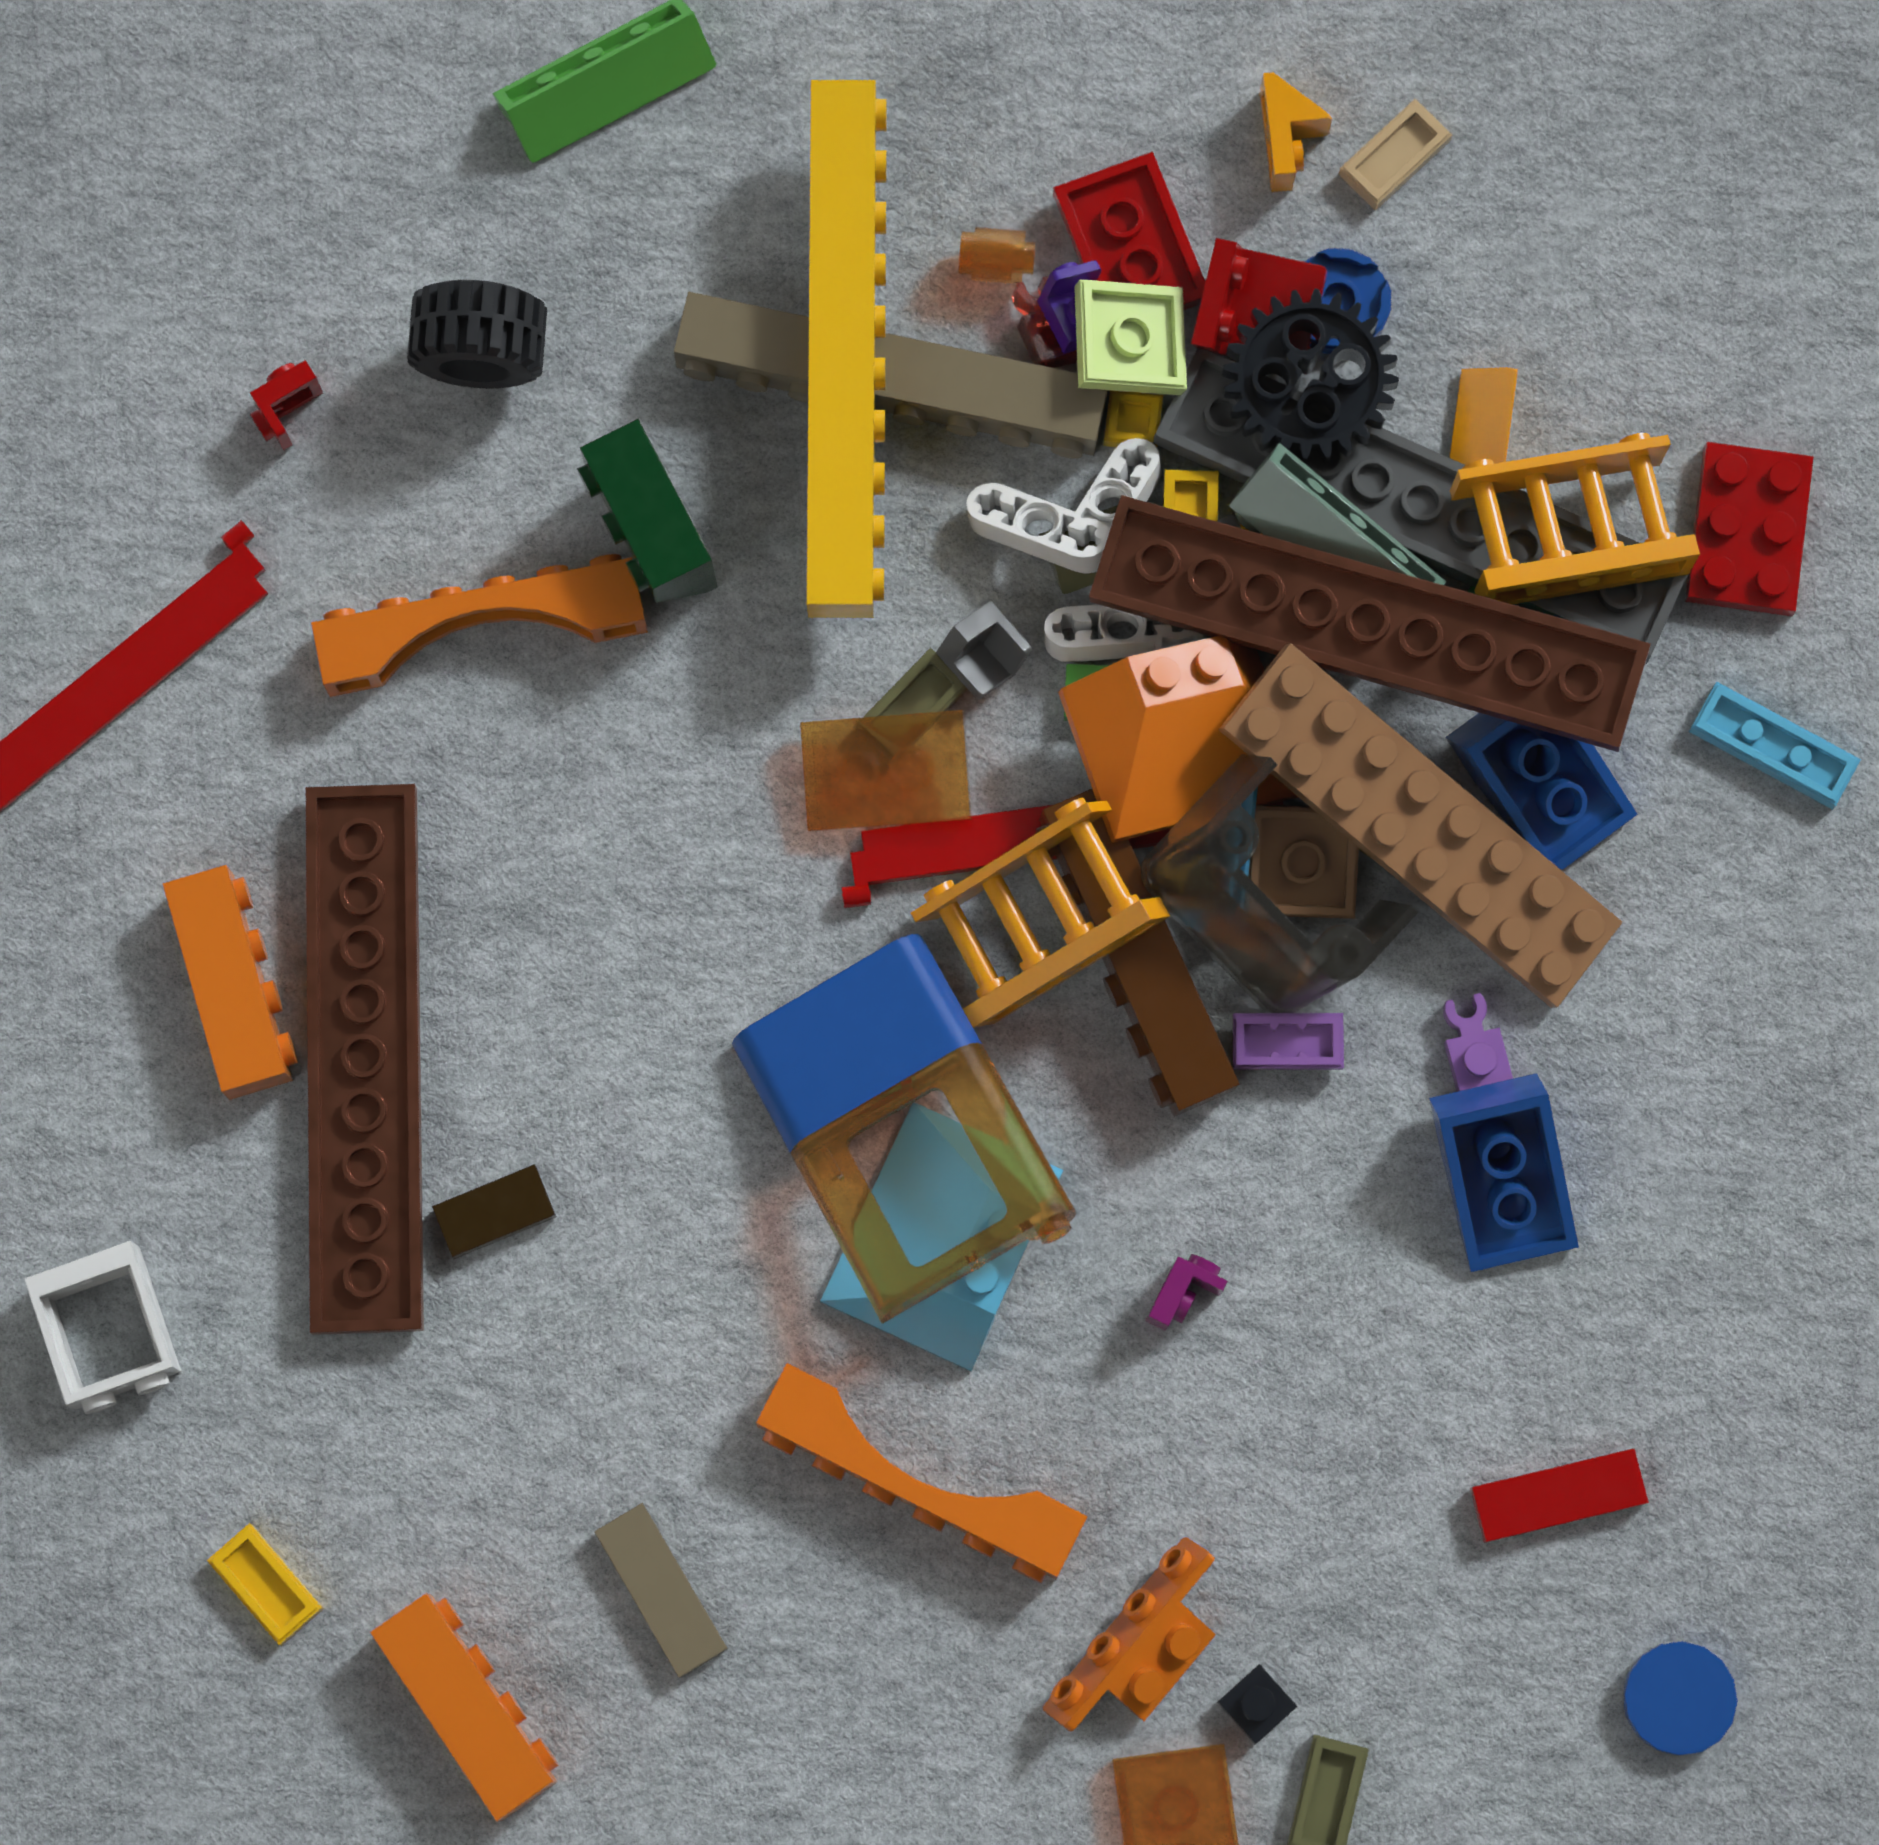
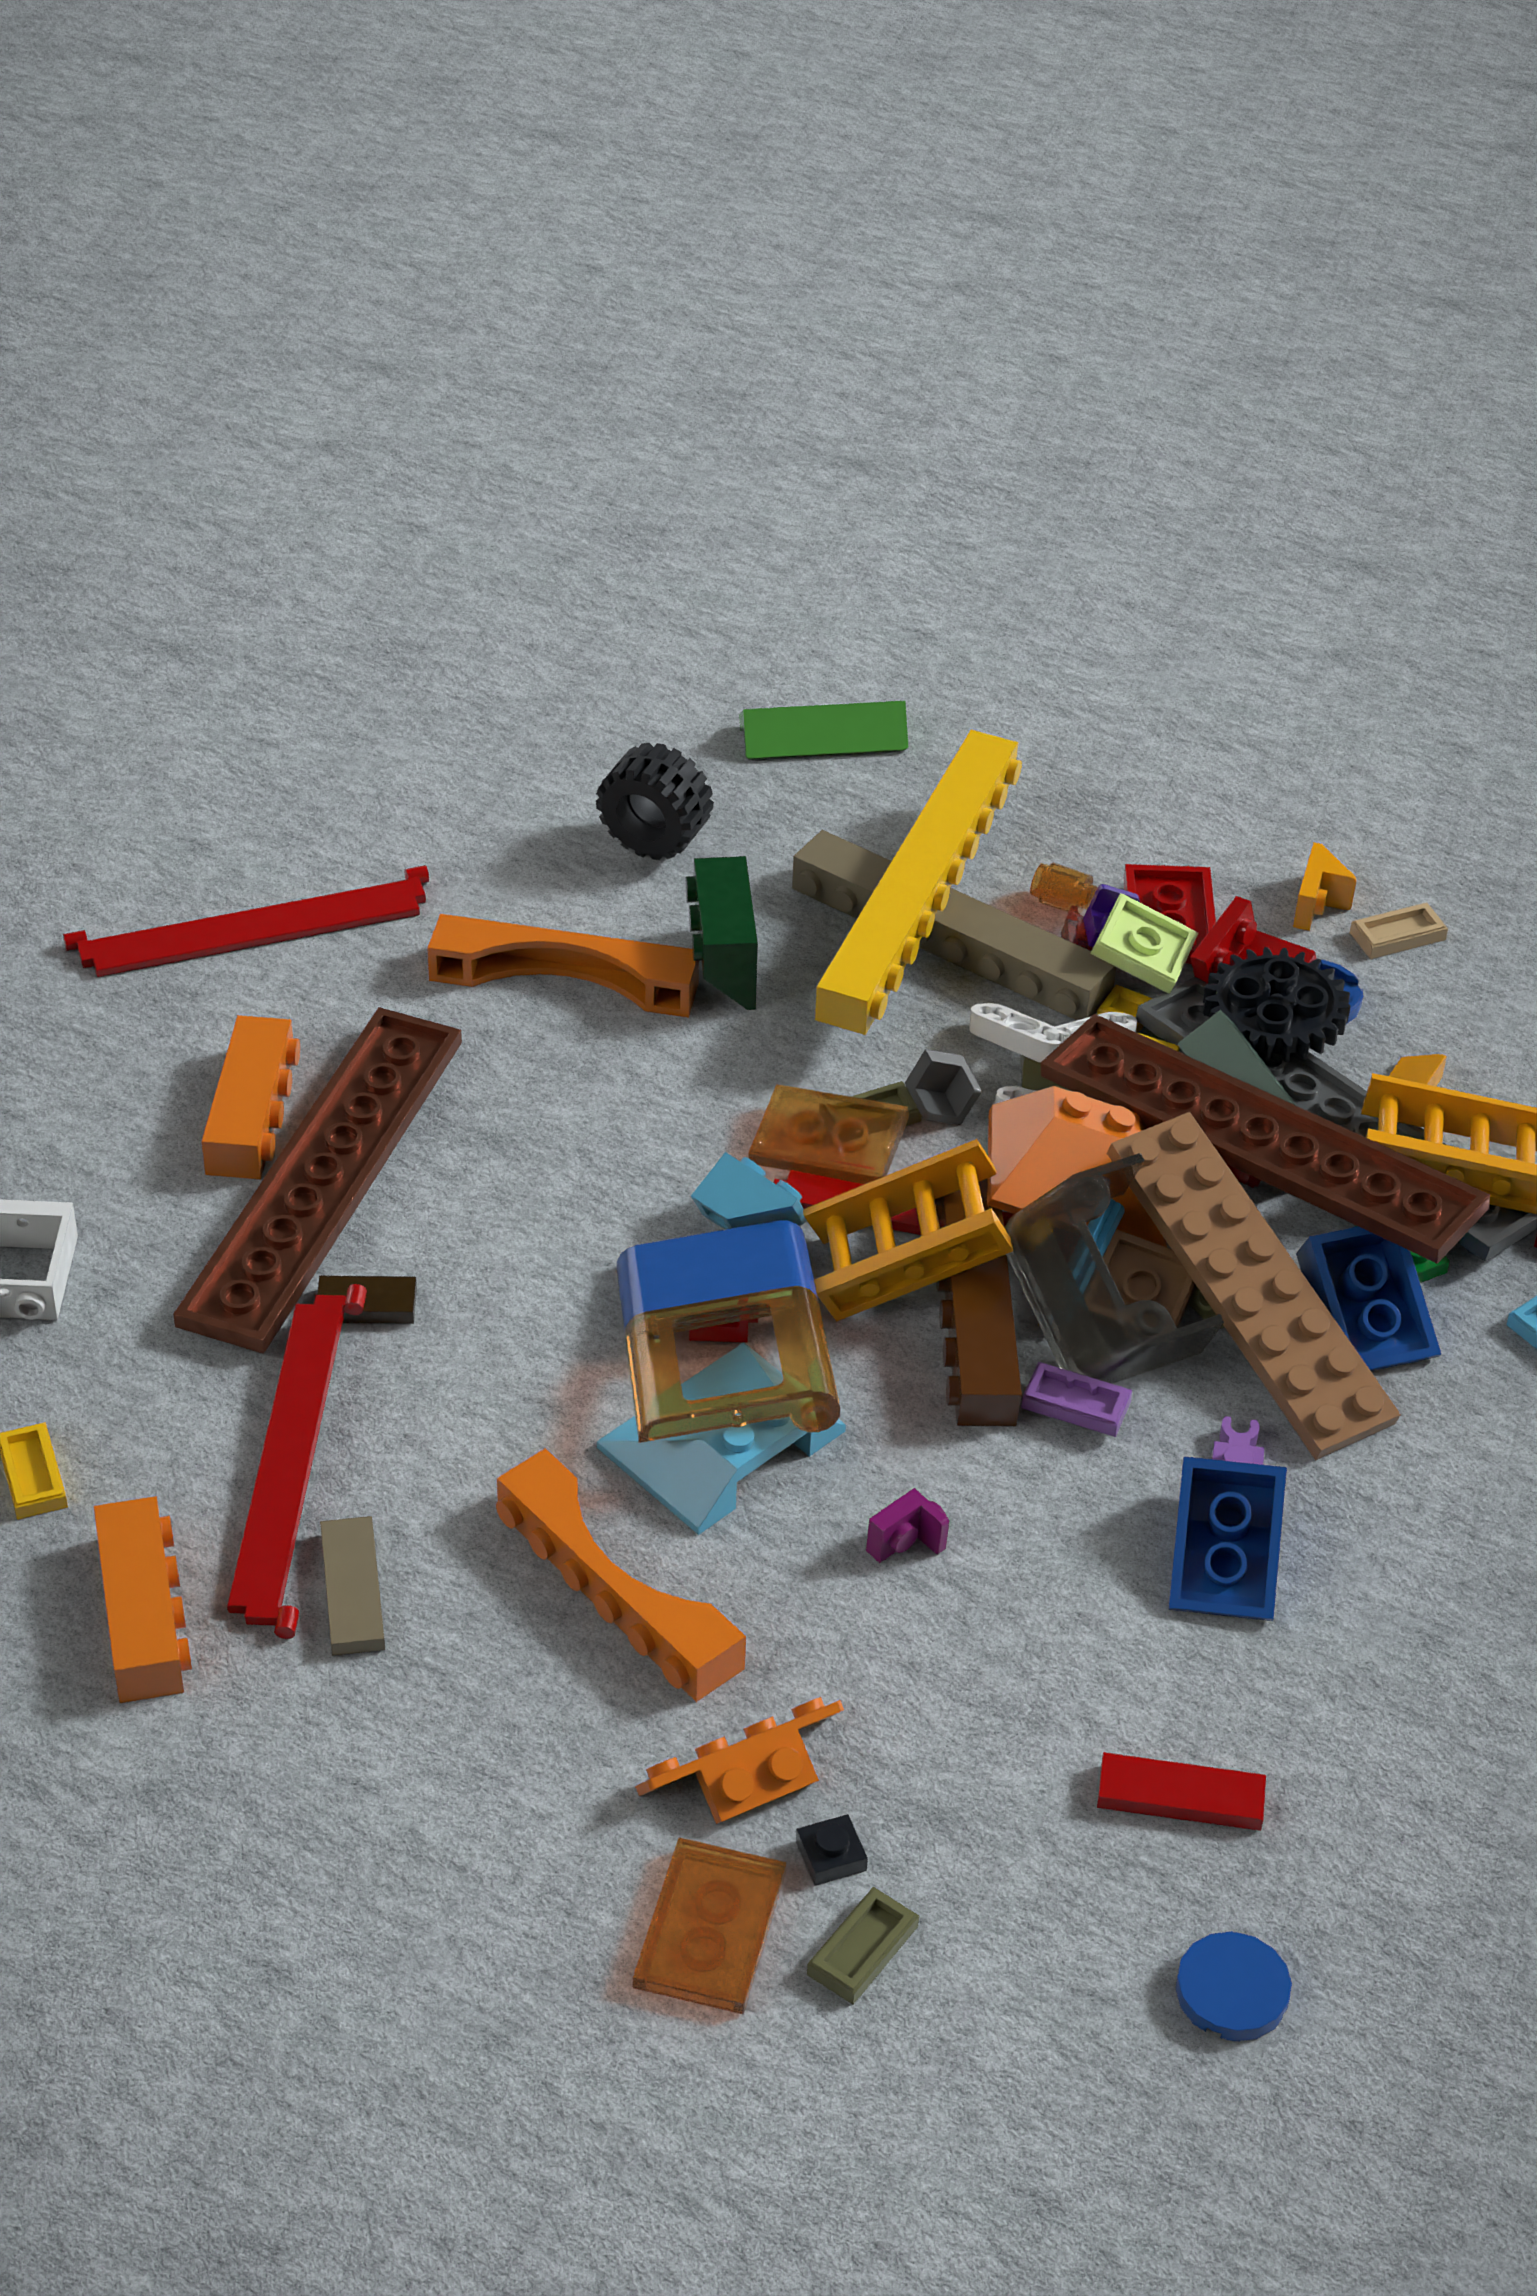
camera: 20 degrees right, 35 degrees down
red bracket [250,360,323,450] -> none
none -> red piece [227,1284,367,1639]
none -> medium azure slope [691,1152,806,1230]

